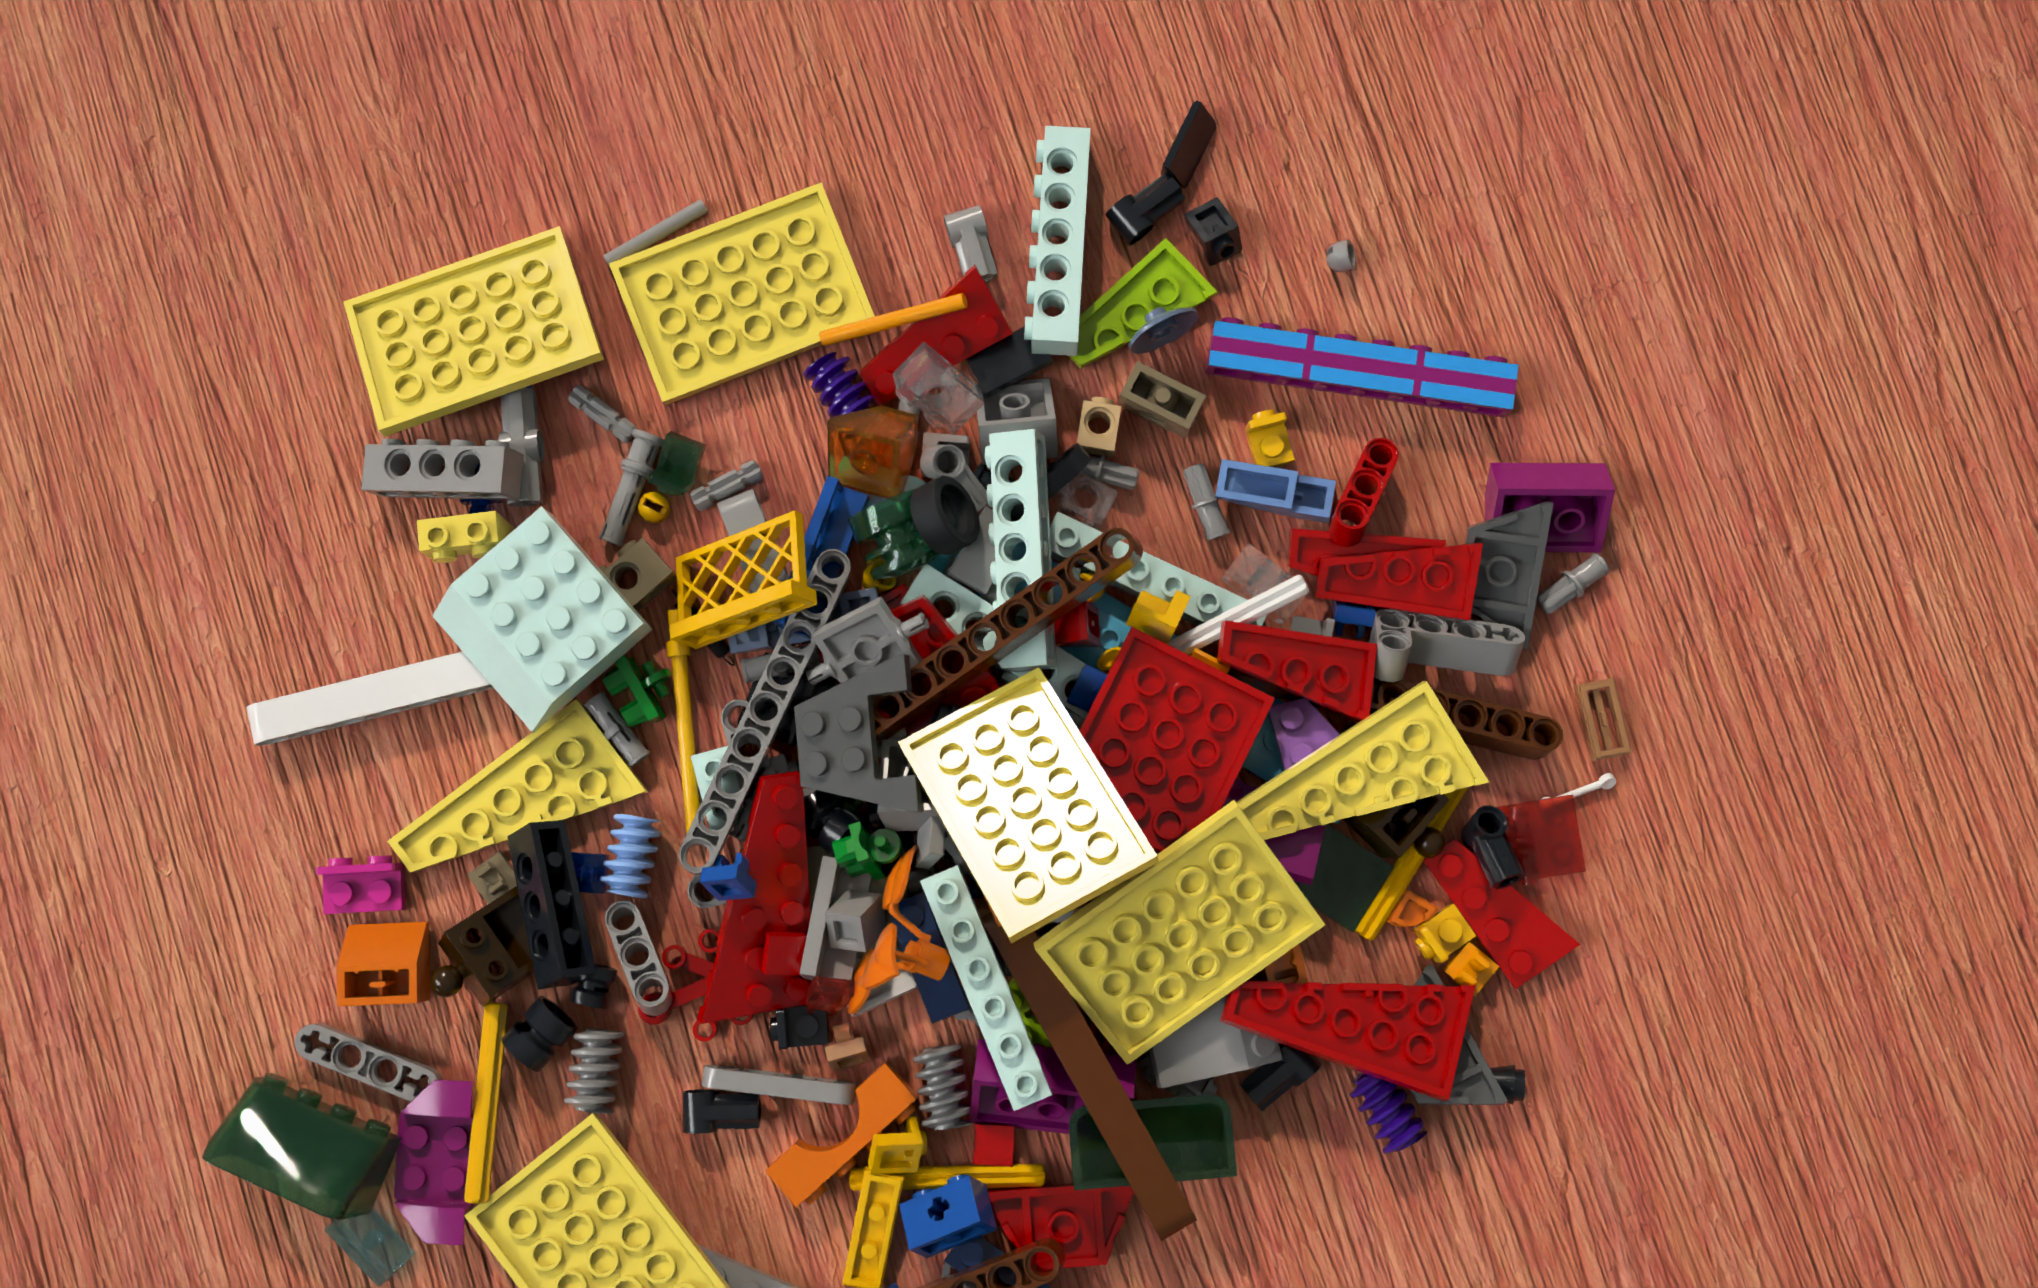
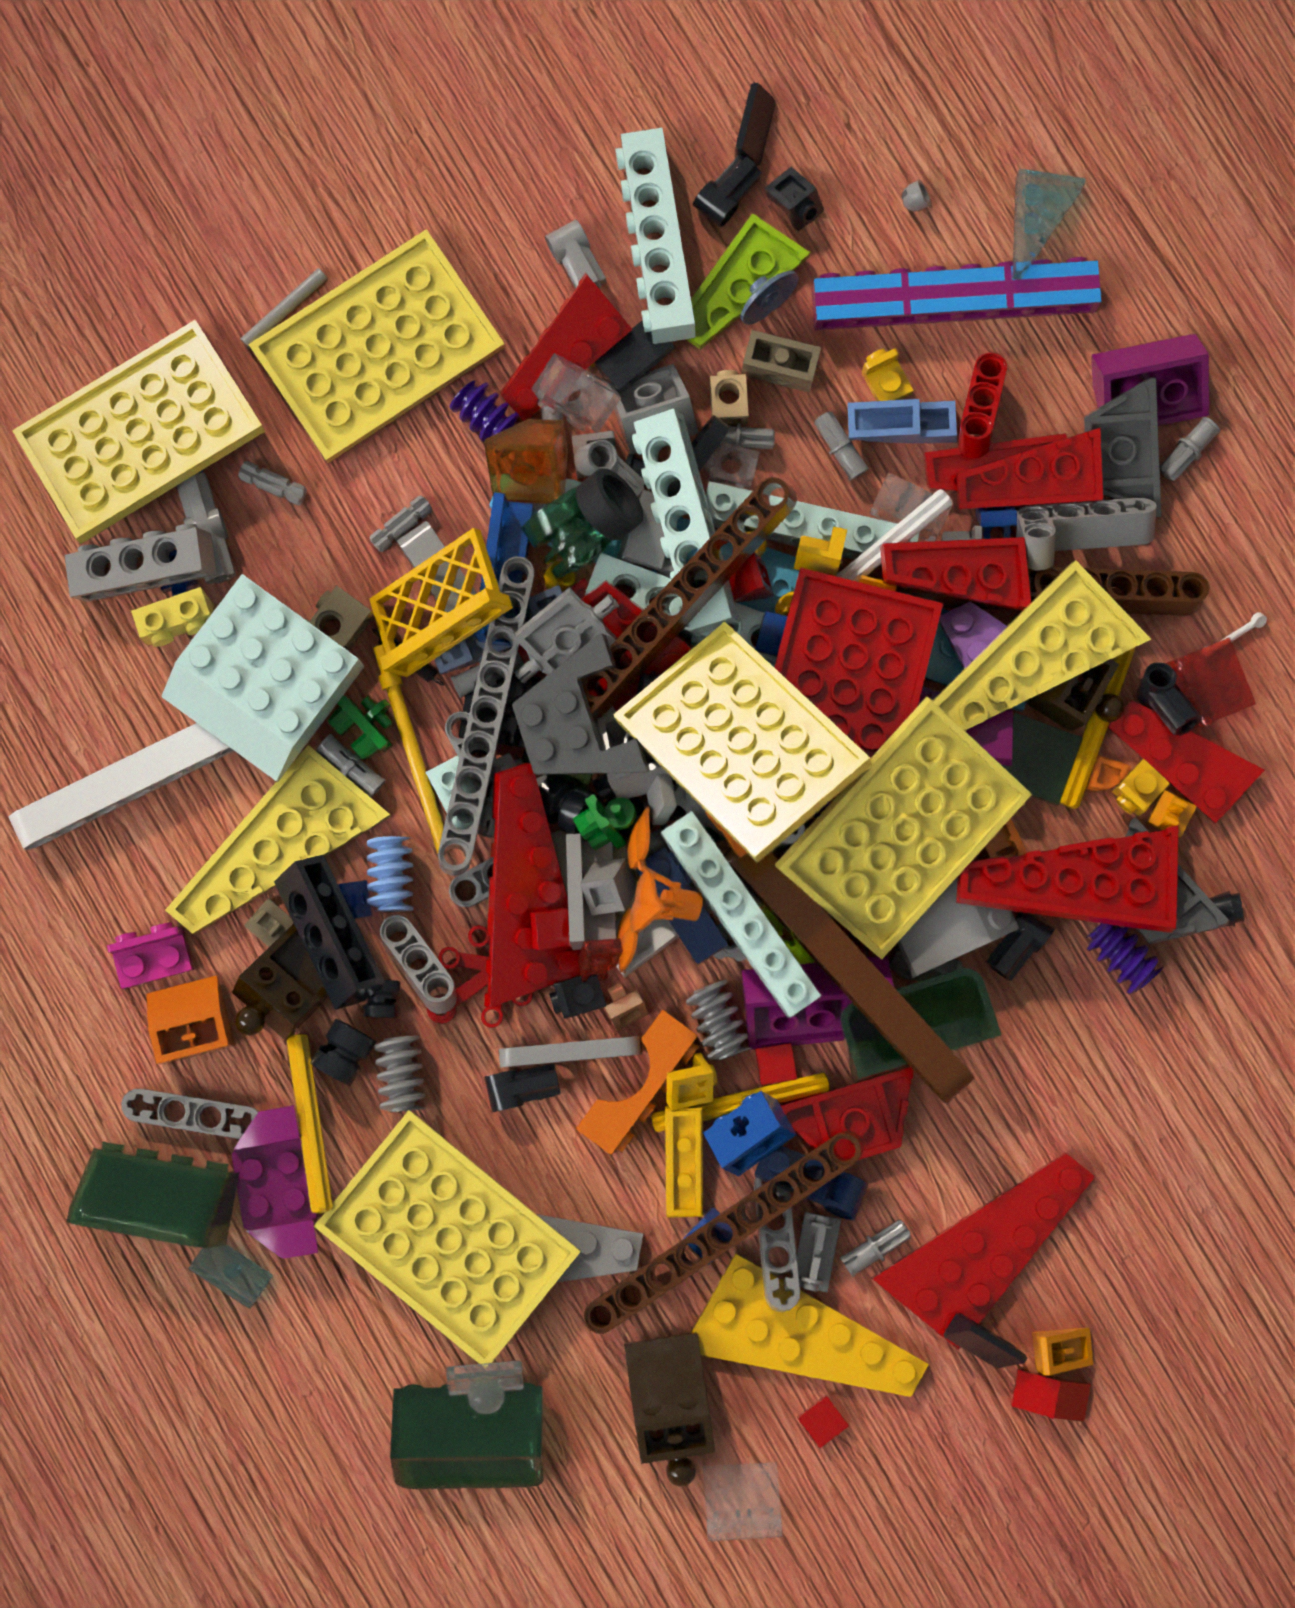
camera: 10 degrees left, 0 degrees up
light grey pin [599,429,666,547] -> none
yellow hinge [638,492,670,524] -> none
clear green bracket [648,431,706,496] -> none
blue tile [700,852,757,901] -> none
light orange bar [819,293,968,346] -> none
medium nougat tile [1573,678,1632,761] -> none
none -> clear light blue wing [1012,168,1085,280]

